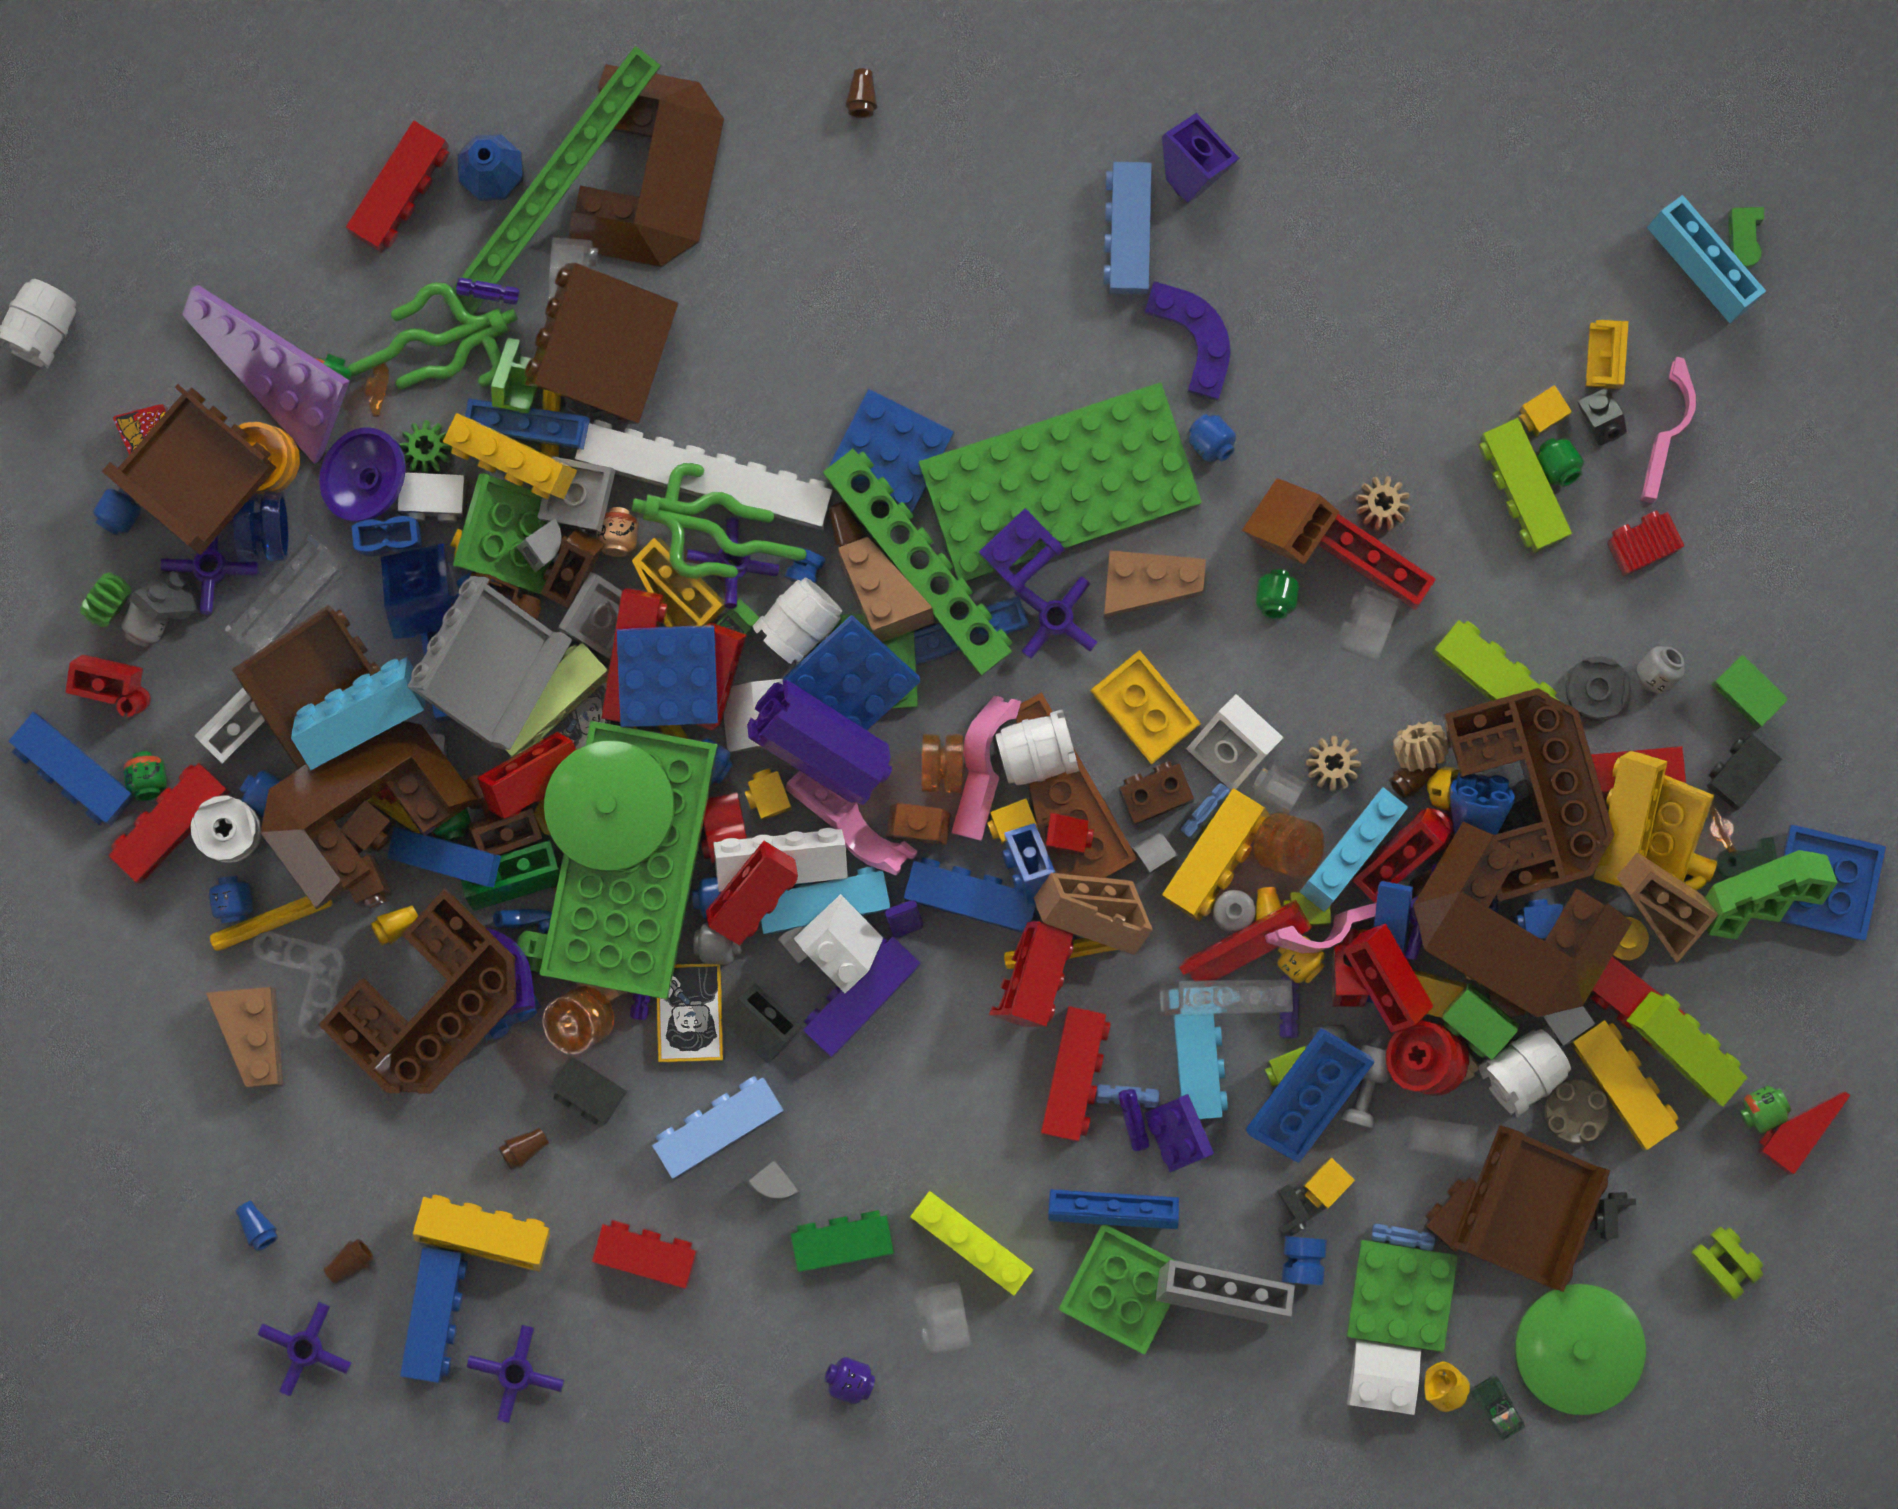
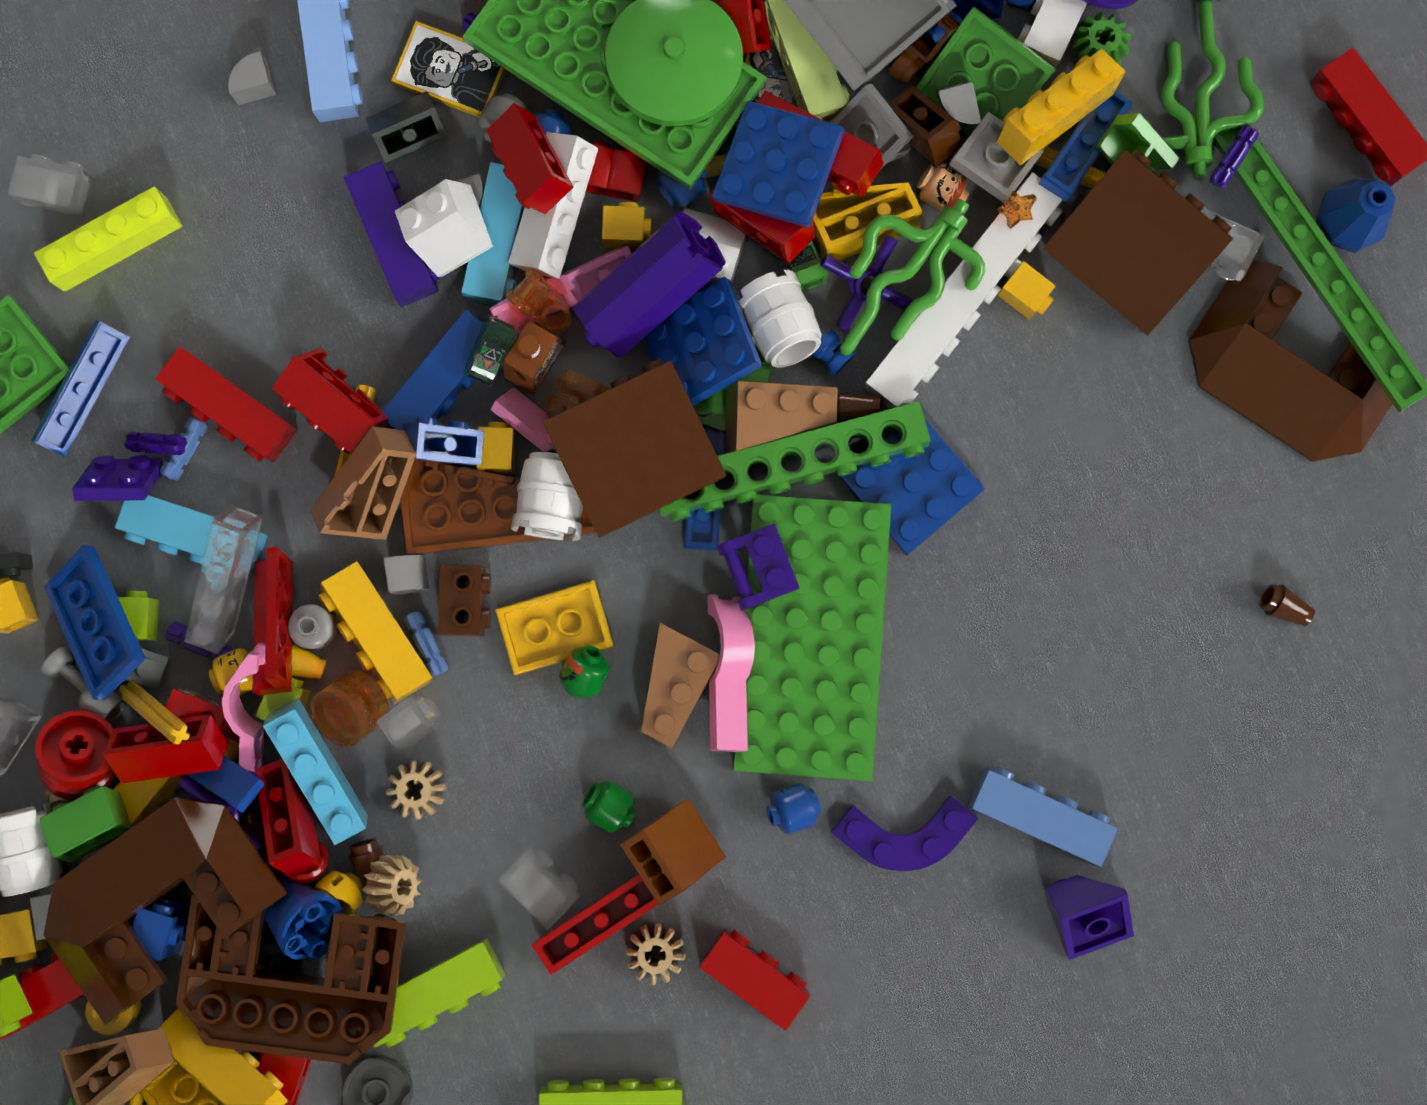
camera: 105 degrees right, 0 degrees up
clear orange piece [365,363,389,417] -> none
green brick [791,1210,894,1272] -> none
dark purple head [824,1357,875,1405] -> none
dark purple slope [885,900,923,938] -> none
dark purple bar [1014,576,1098,659] -> none
red slope [1046,813,1094,855] -> none
white slope [1186,694,1283,790] -> none
none -> yellow axle [119,681,190,745]
none -> leg [464,314,519,386]
none -> clear orange piece [506,268,571,333]
none -> reddish brown panel [543,359,727,538]
none -> green head [559,646,610,699]
none -> red brick [699,929,810,1031]
none -> bright pink piece [707,594,755,752]
none -> clear orange piece [997,190,1037,229]
none -> yellow brick [997,261,1056,320]

